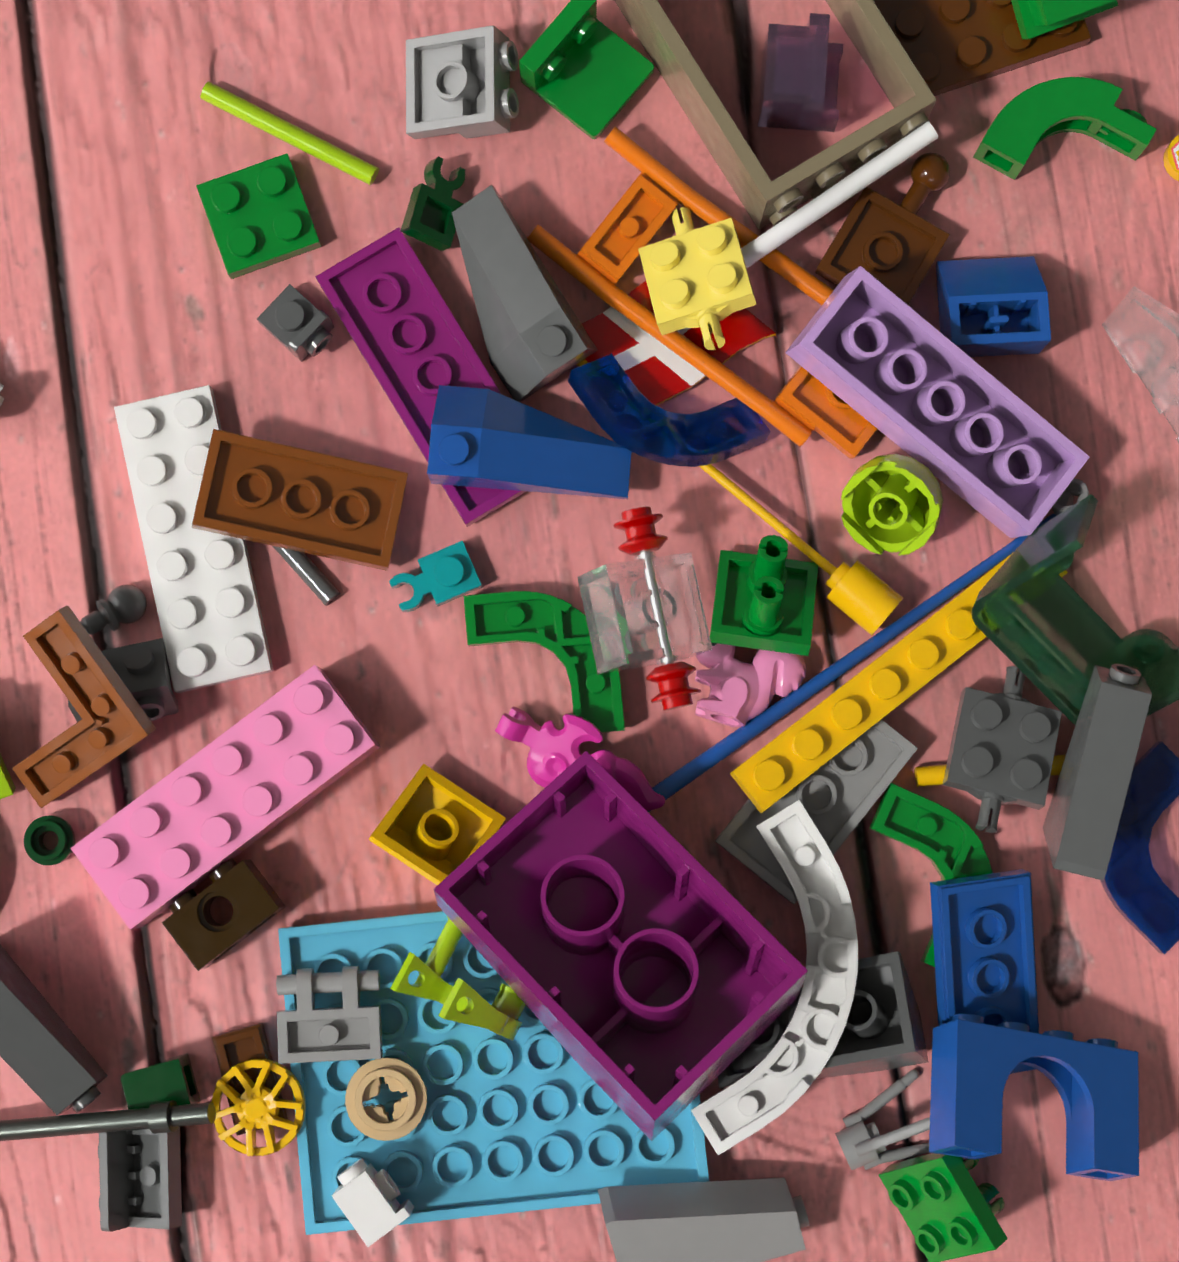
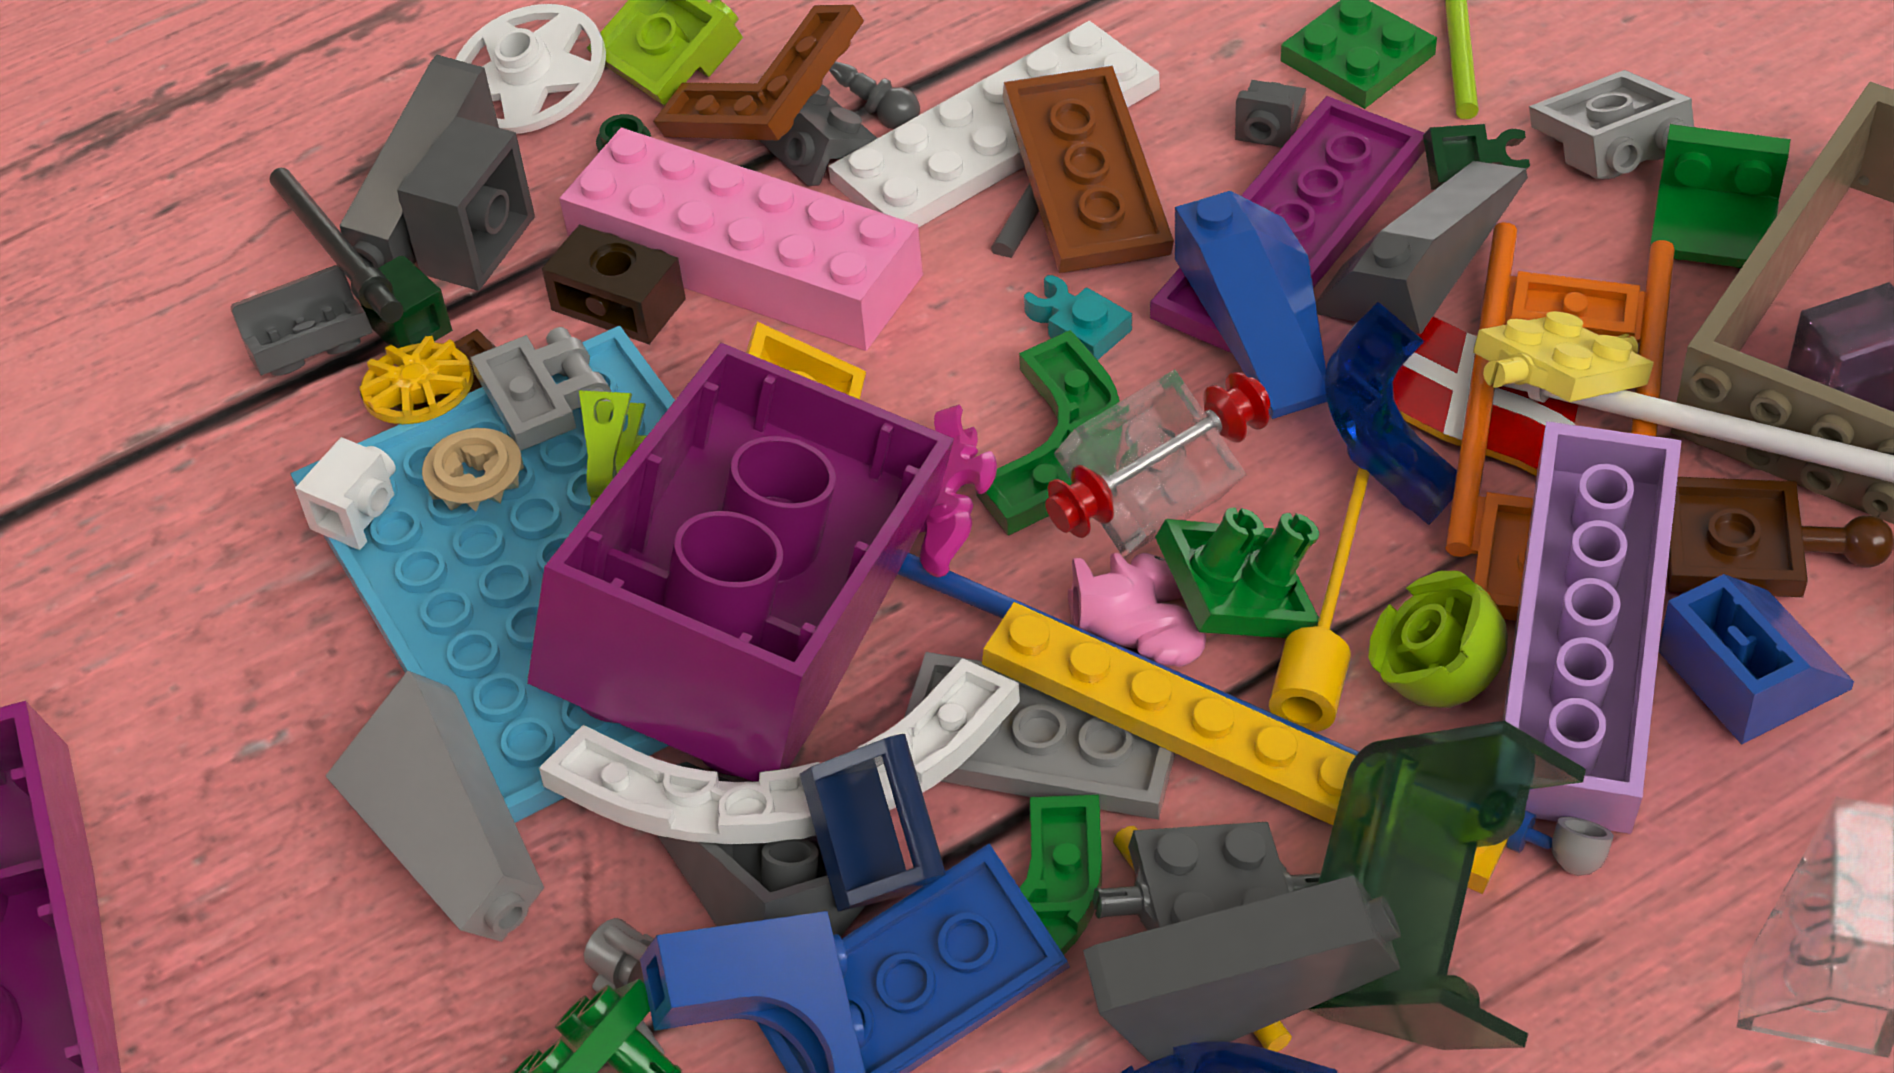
camera: 70 degrees right, 35 degrees down
none -> dark grey brick [397,116,535,291]
none -> dark blue tile [799,734,946,912]

